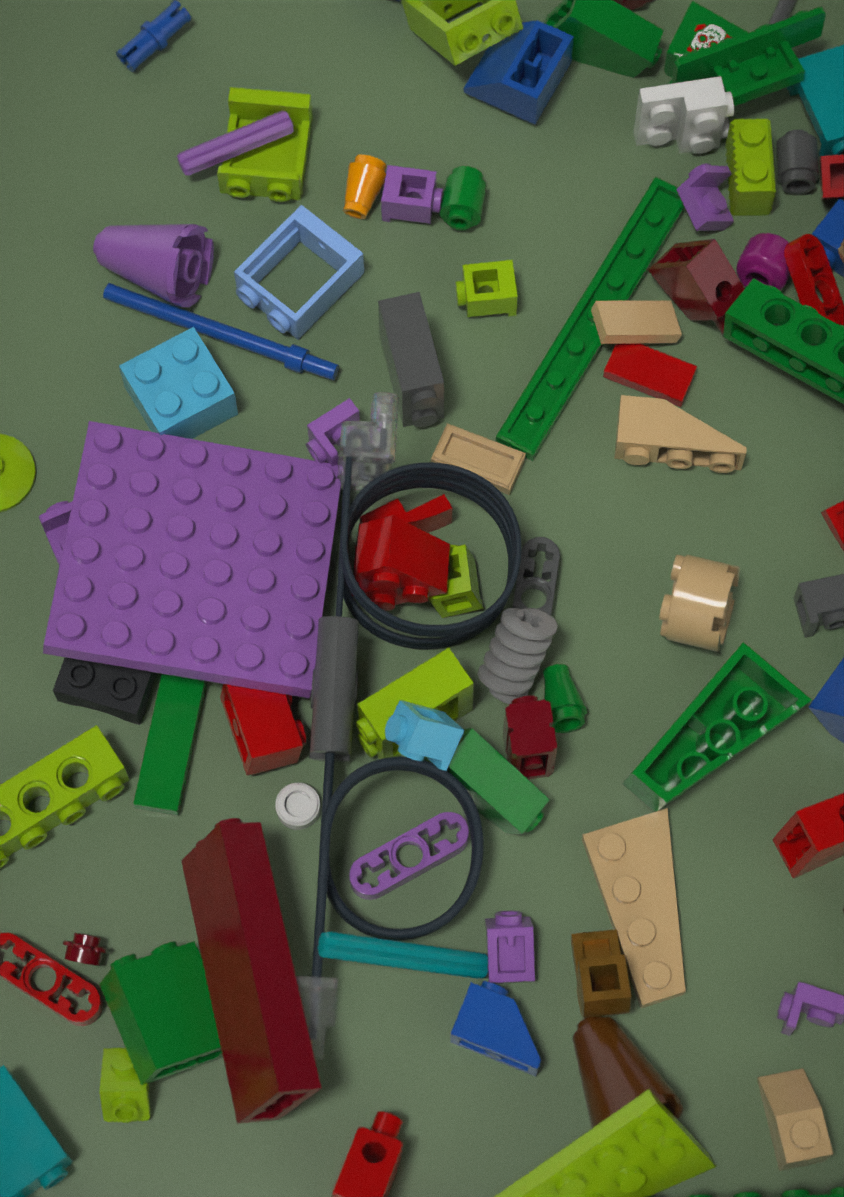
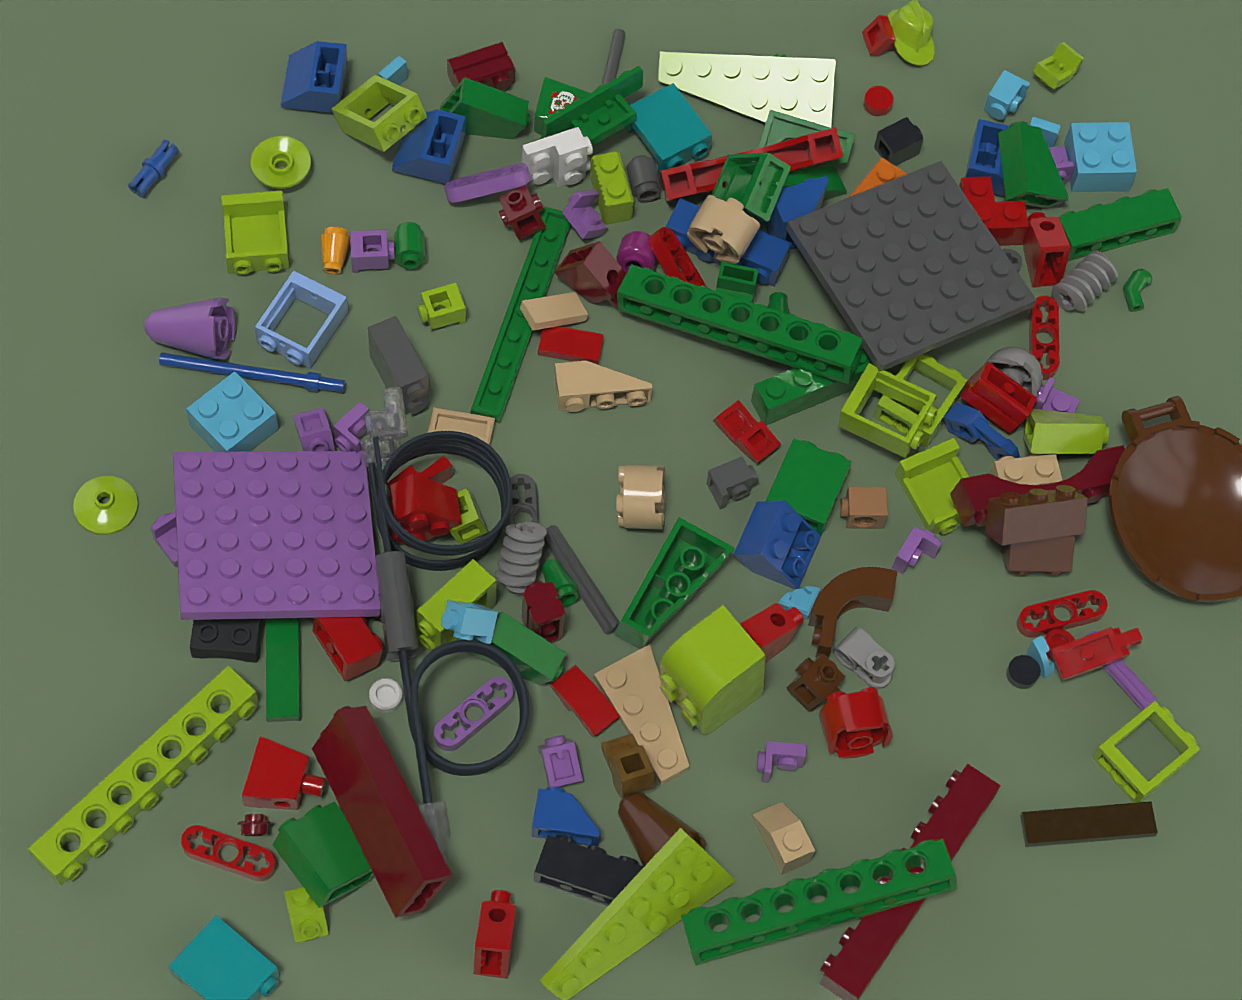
camera: 20 degrees left, 5 degrees down
medium lavender axle [177,111,293,176] -> none
teal axle [318,932,488,979] -> none
none -> red torso [242,736,326,810]
none -> lime dish [250,136,311,189]
none -> medium lavender bracket [293,408,335,451]
none -> medium lavender beam [444,163,531,203]
none -> dark red brick [498,185,546,240]
none -> black brick [534,835,644,906]
none -> dark grey axle [544,525,619,634]
none -> red slope [549,665,620,736]
none -> lime brick [659,605,766,735]

